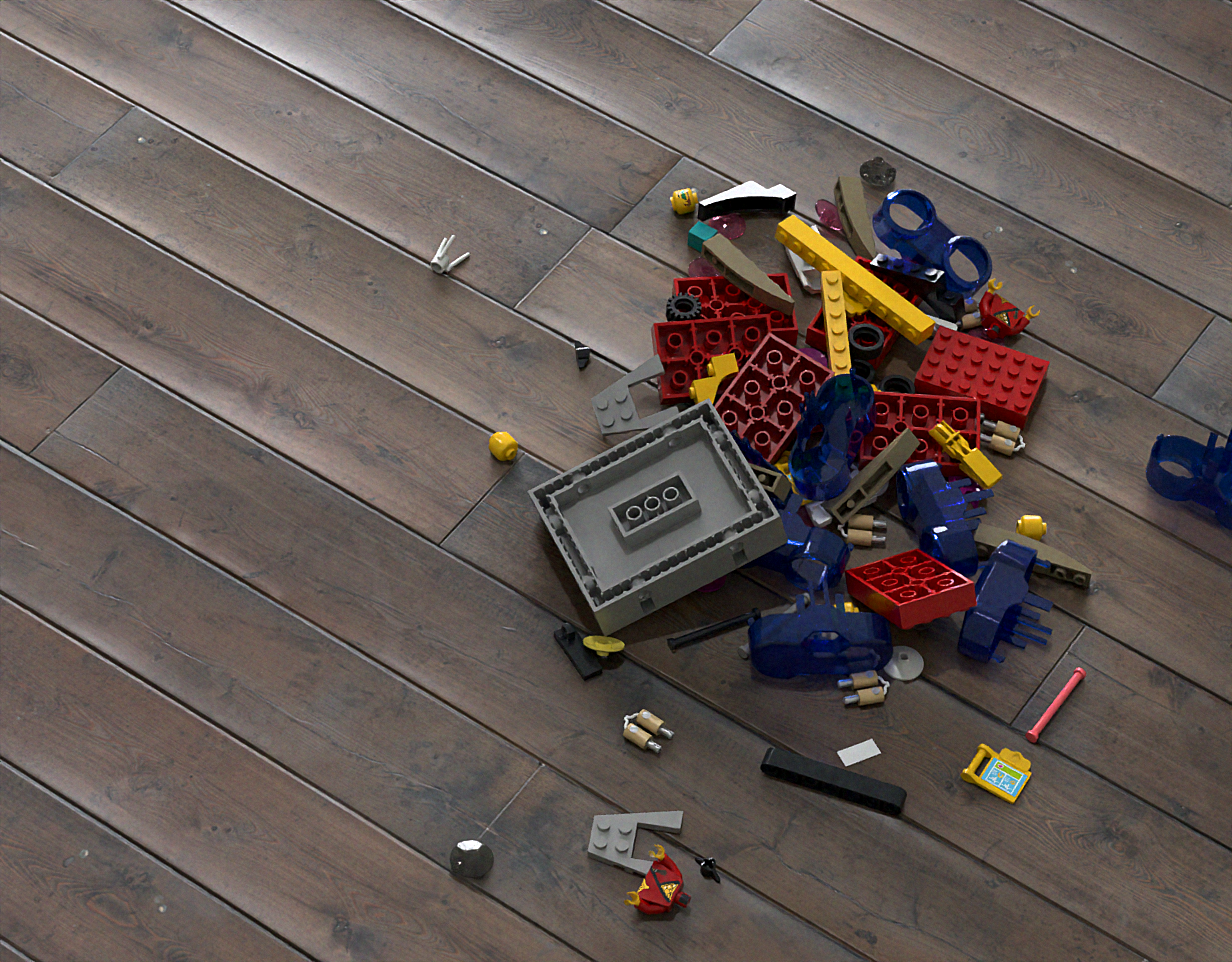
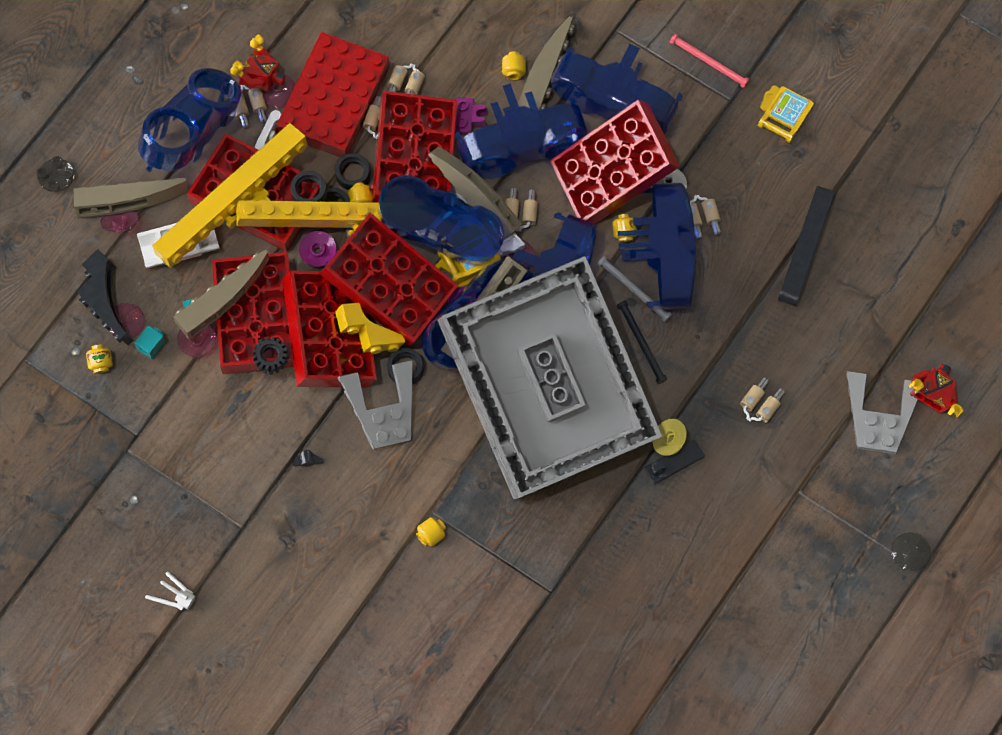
camera: 85 degrees left, 20 degrees up
black piece [695,856,721,883] -> none
white sticker [837,739,881,766] -> none
black arch [870,253,965,324] -> none
yellow arm [929,420,1002,491] -> none

